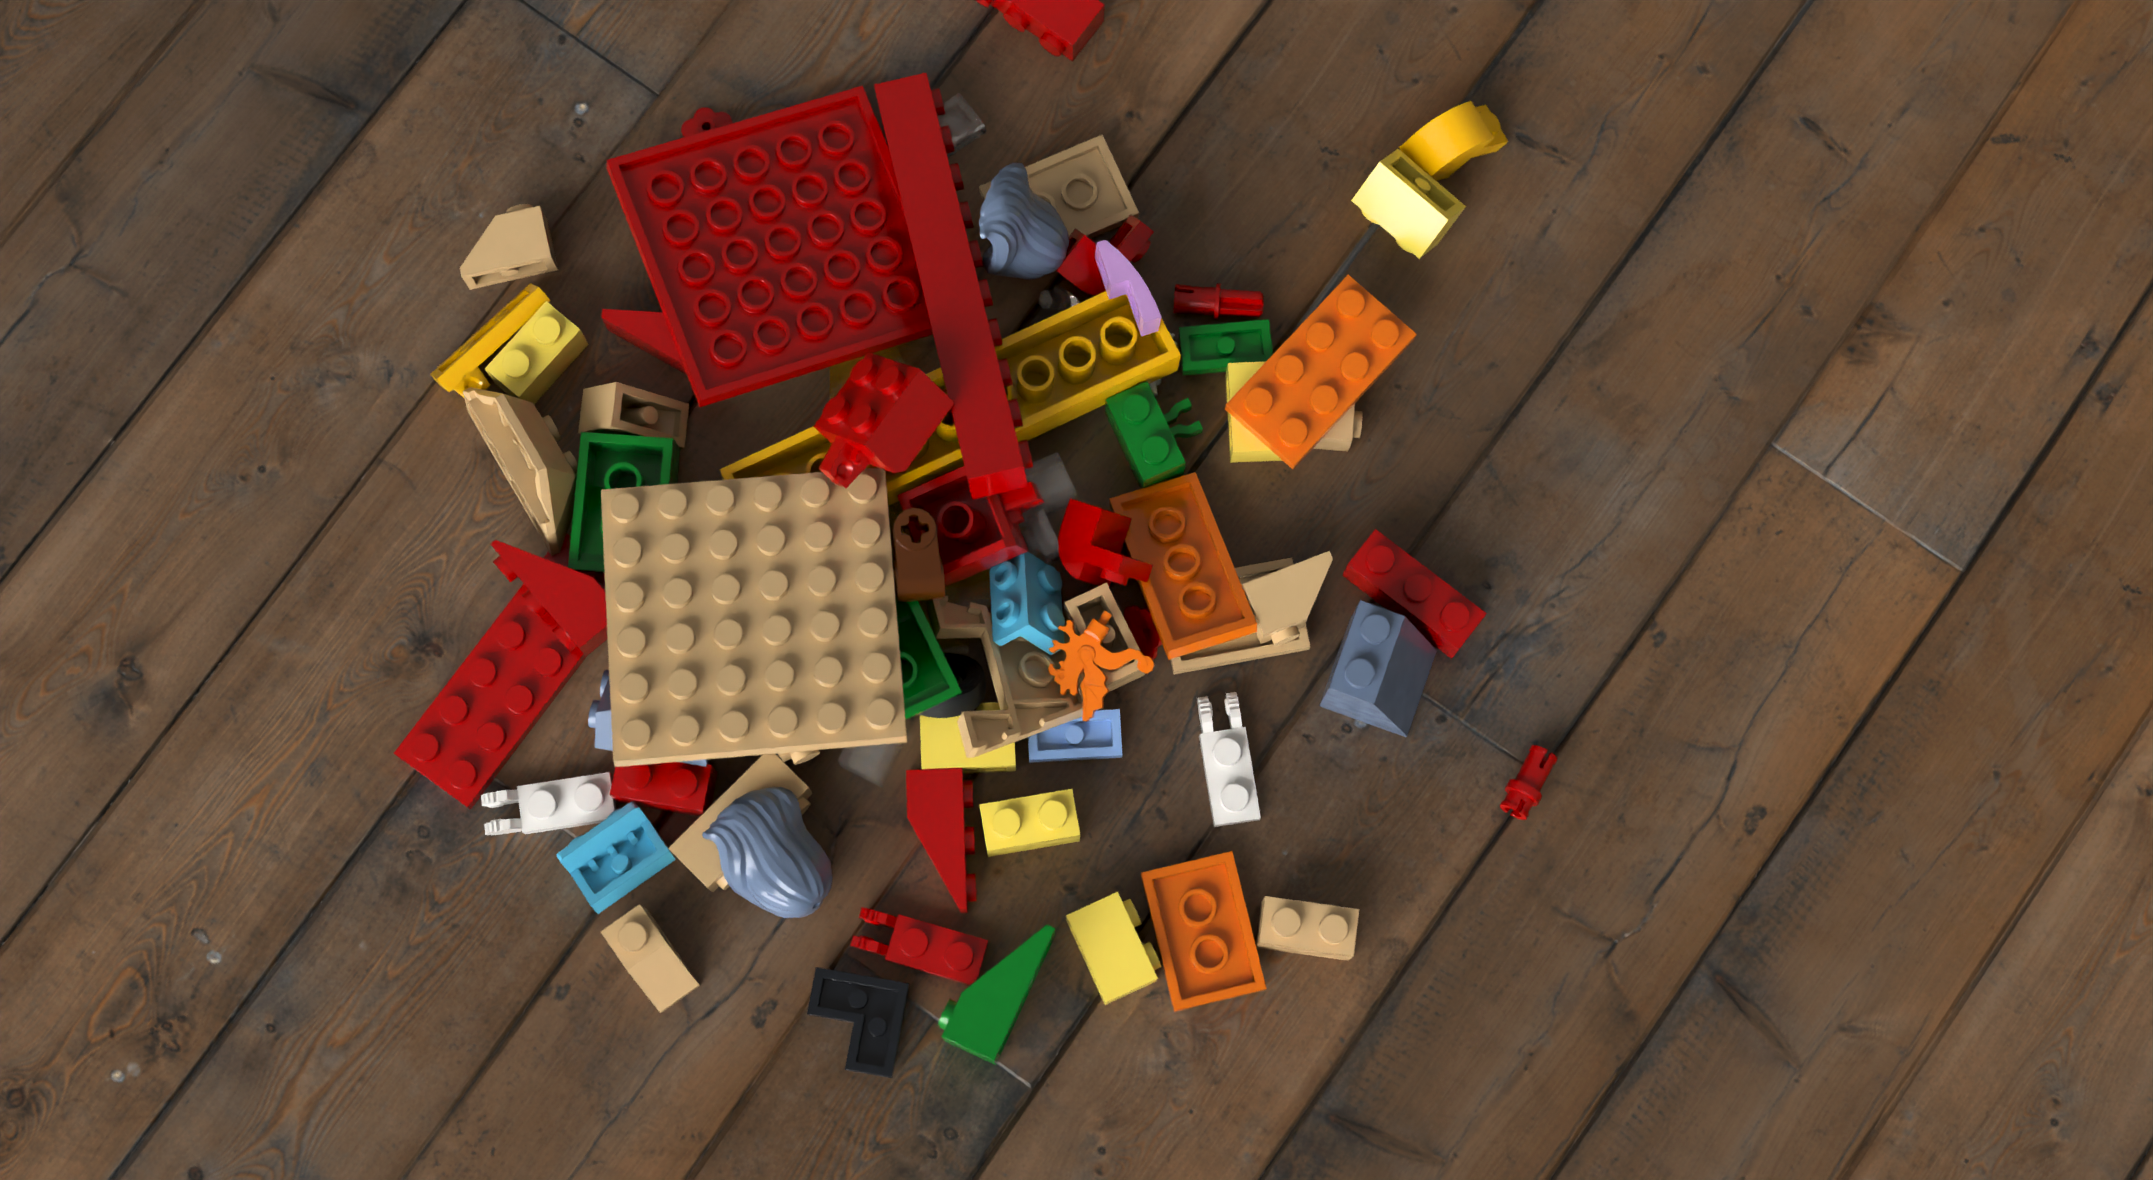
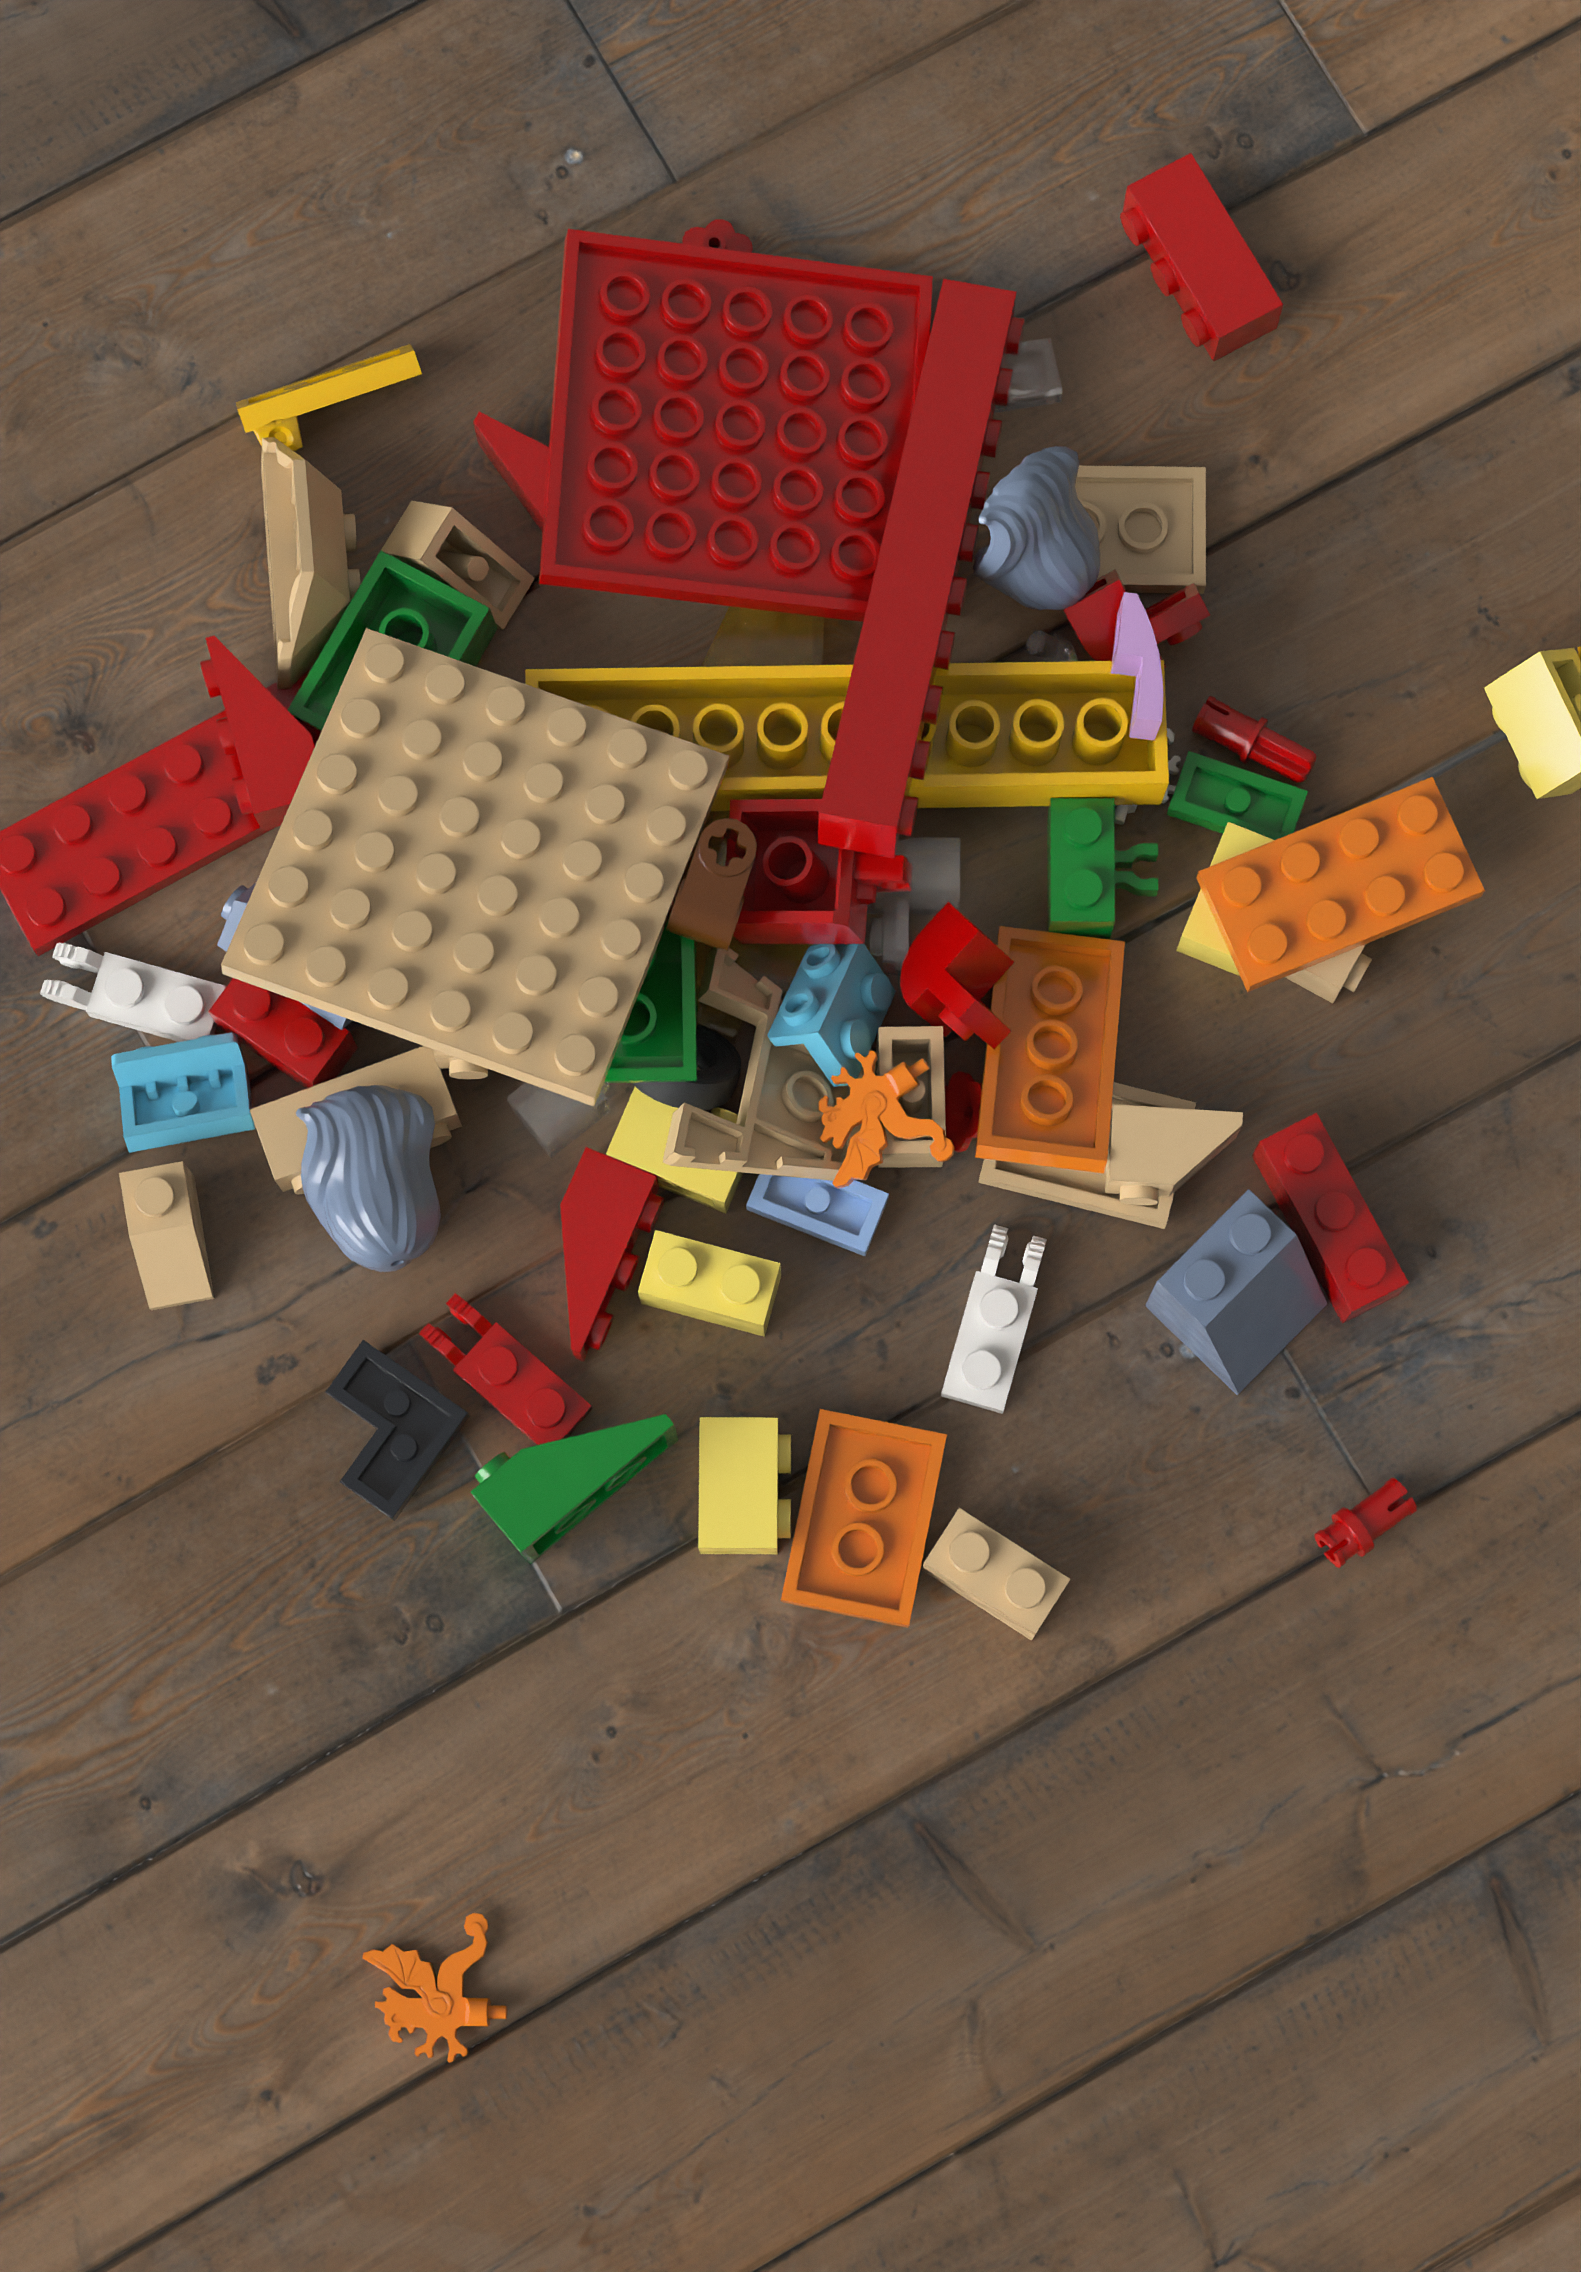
camera: 30 degrees right, 0 degrees up
tan slope [460,204,558,290] -> none
light yellow brick [485,301,589,404] -> none
red hinge [813,352,955,488] -> none

